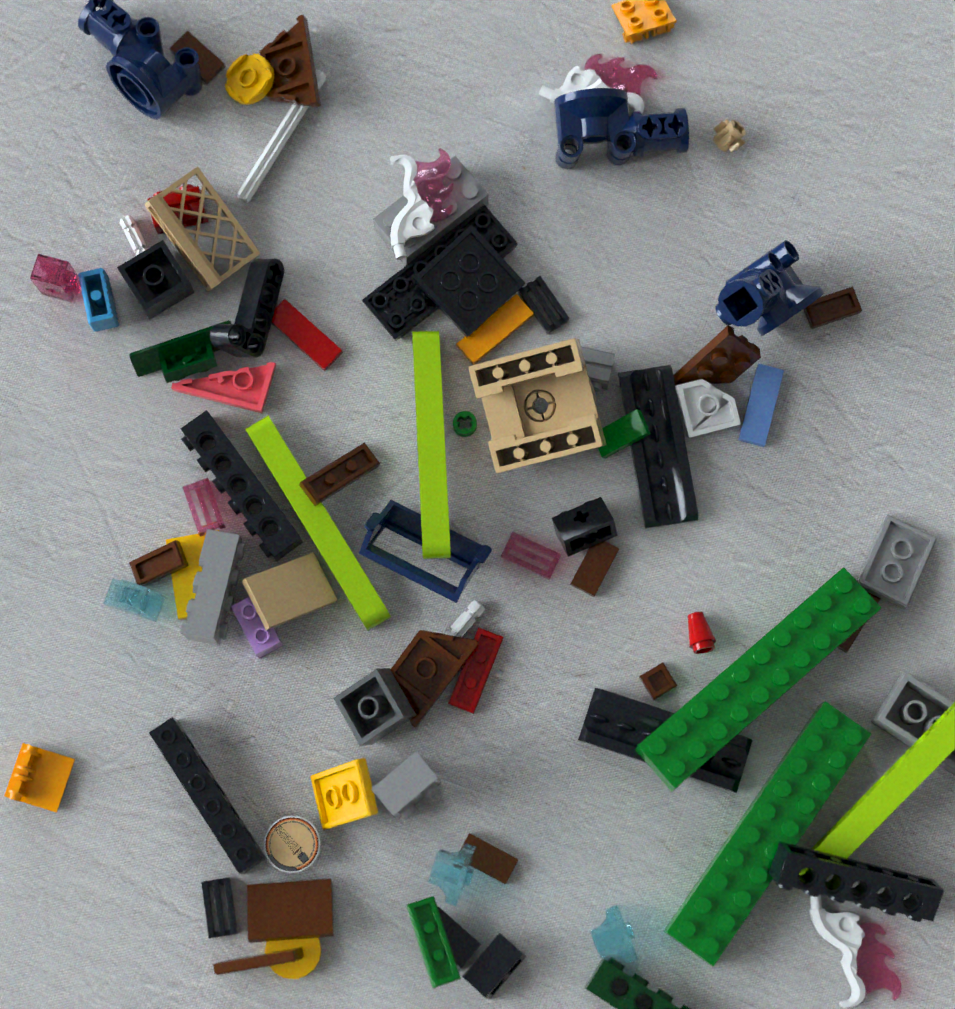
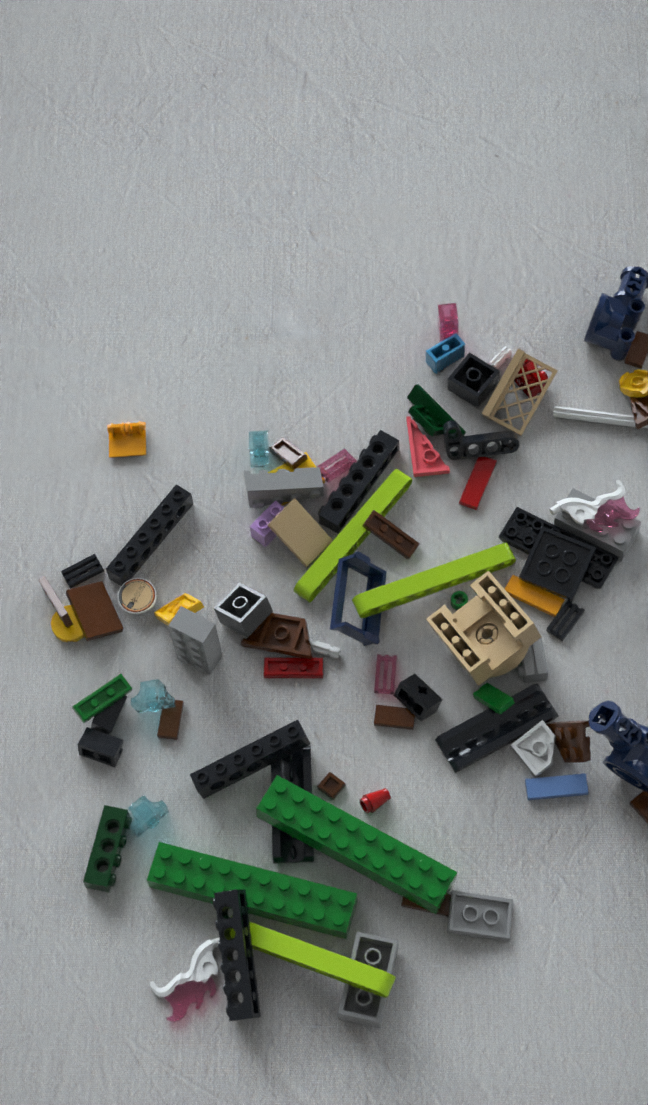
camera: 75 degrees right, 15 degrees down
none -> black brick [190,719,311,799]

